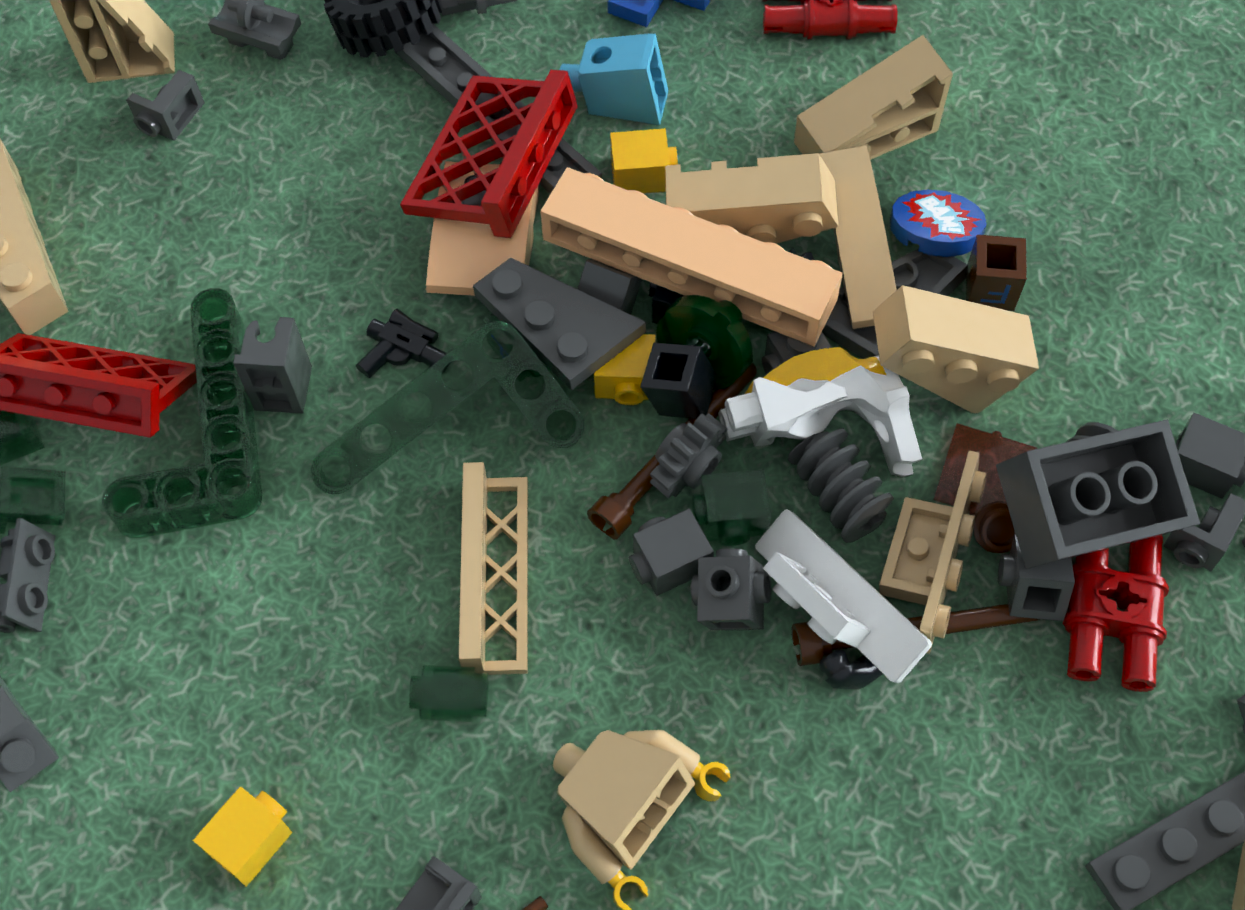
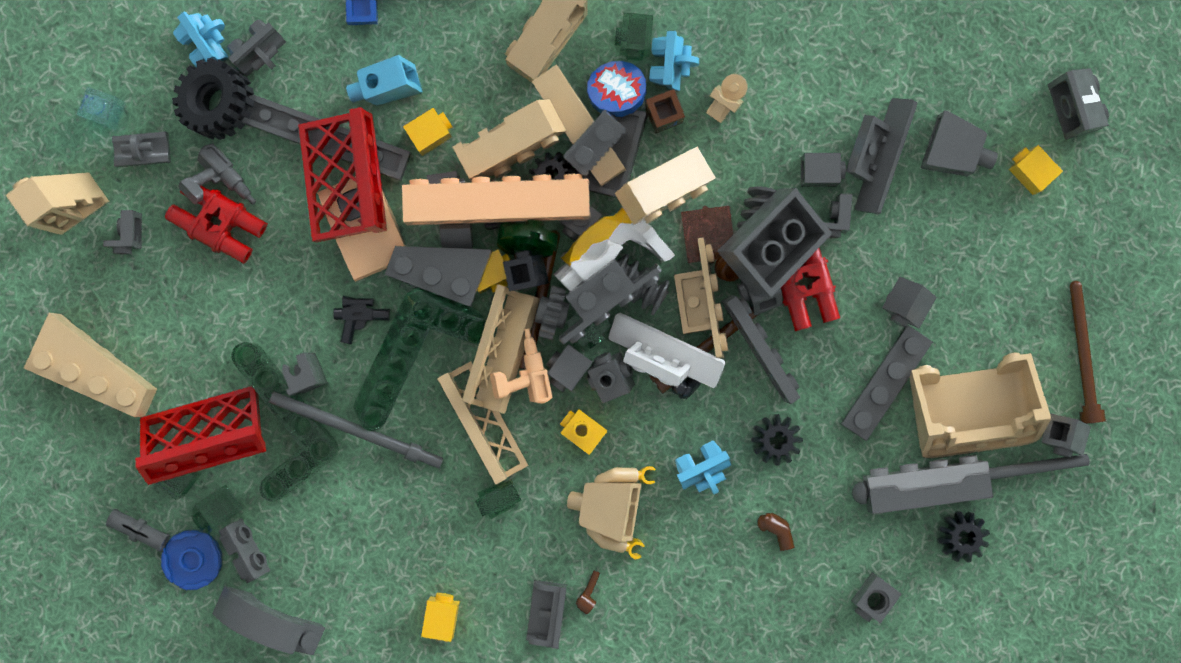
camera: 30 degrees left, 25 degrees up
none -> red pin [165,186,268,264]
none -> dark grey piece [179,143,256,205]
none -> dark grey bar [269,391,443,469]
none -> tan fence [462,285,540,414]
none -> light nougat piece [490,328,553,404]
none -> dark grey bracket [559,259,662,344]
none -> yellow brick [560,409,607,455]
none -> dark grey brick [563,110,626,175]
none -> clear green brick [615,12,653,61]
none -> medium azure hips [649,31,699,91]
none -> medium azure hips [675,441,731,495]
none -> tan hips [706,74,748,123]
none -> dark grey plate [721,295,801,404]
none -> black gear [751,414,803,466]

